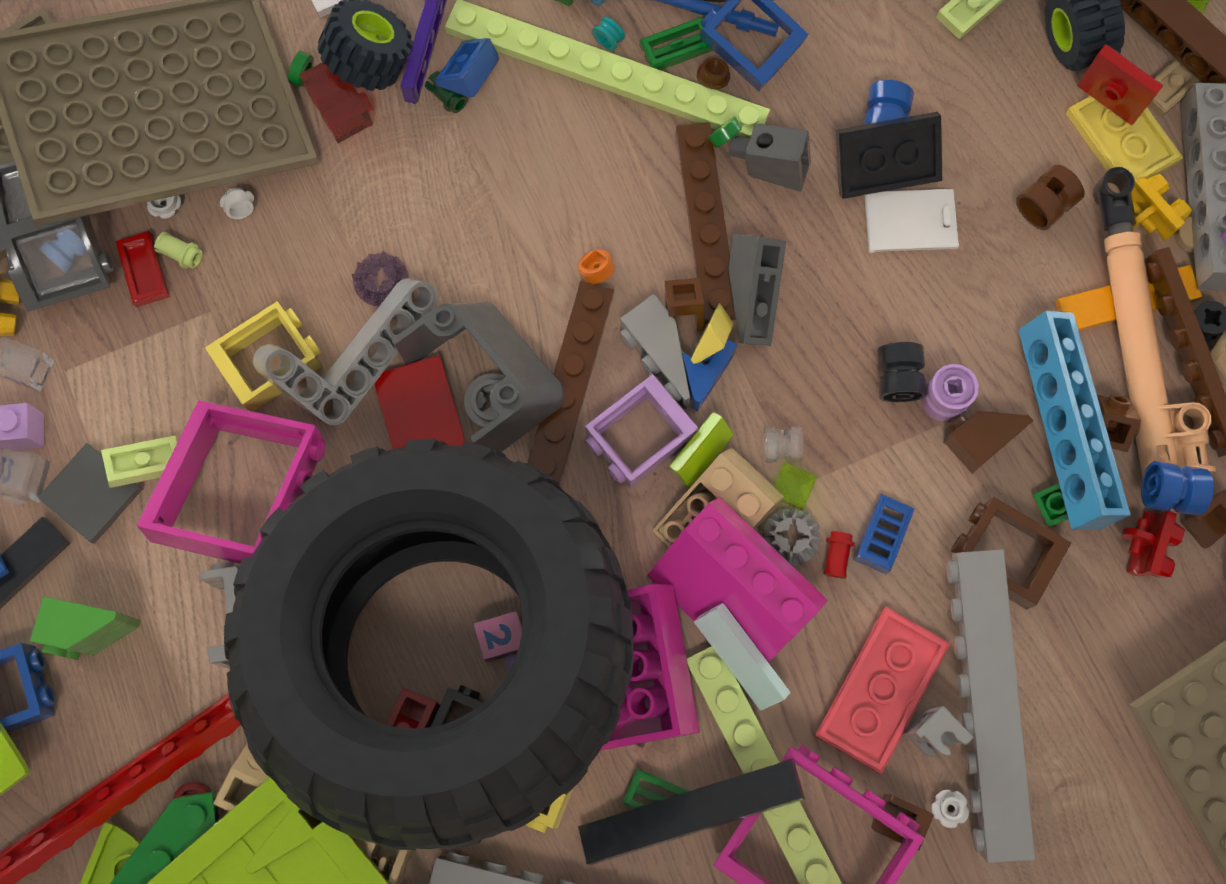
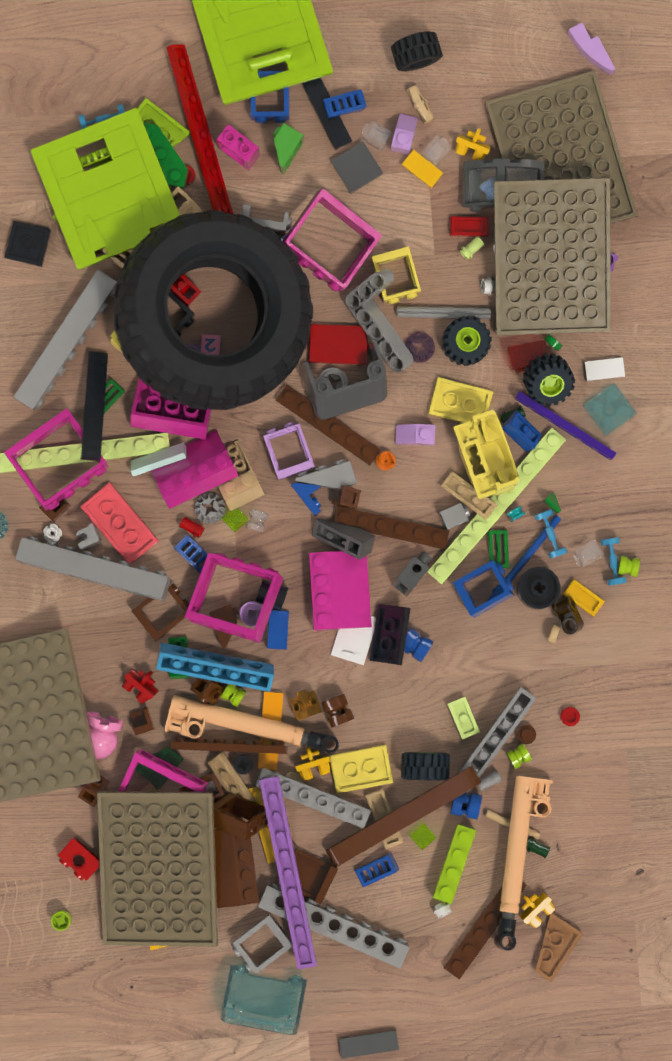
camera: 105 degrees right, 10 degrees up
yellowish green plate [101,436,177,488] -> none
lime tile [669,412,734,489] -> none
light yellow slope [691,303,733,364] -> none
reddish brown plate [696,58,730,89] -> none
green tile [708,117,743,148] -> none
red plate [1077,45,1163,126] -> none
blue wheel [1141,461,1214,516] -> none
none -> dark pink window [185,553,283,643]
none -> dark pink window [217,124,260,171]
none -> lime wheel [221,684,247,707]
none -> blue slope [267,610,289,650]
none -> pearl gold brick [289,689,322,721]
none -> dark pink slope [309,551,372,631]
none -> lavender slope [396,424,435,446]
none -> light grey axle [397,306,491,319]
none -> yellow tile [402,150,443,189]
none -> light yellow tile [428,377,493,423]
none -> light grey brick [439,503,470,530]
none -> tan tile [440,471,498,520]
none -> black wheel [441,316,492,366]
none -> light yellow piece [453,410,520,500]

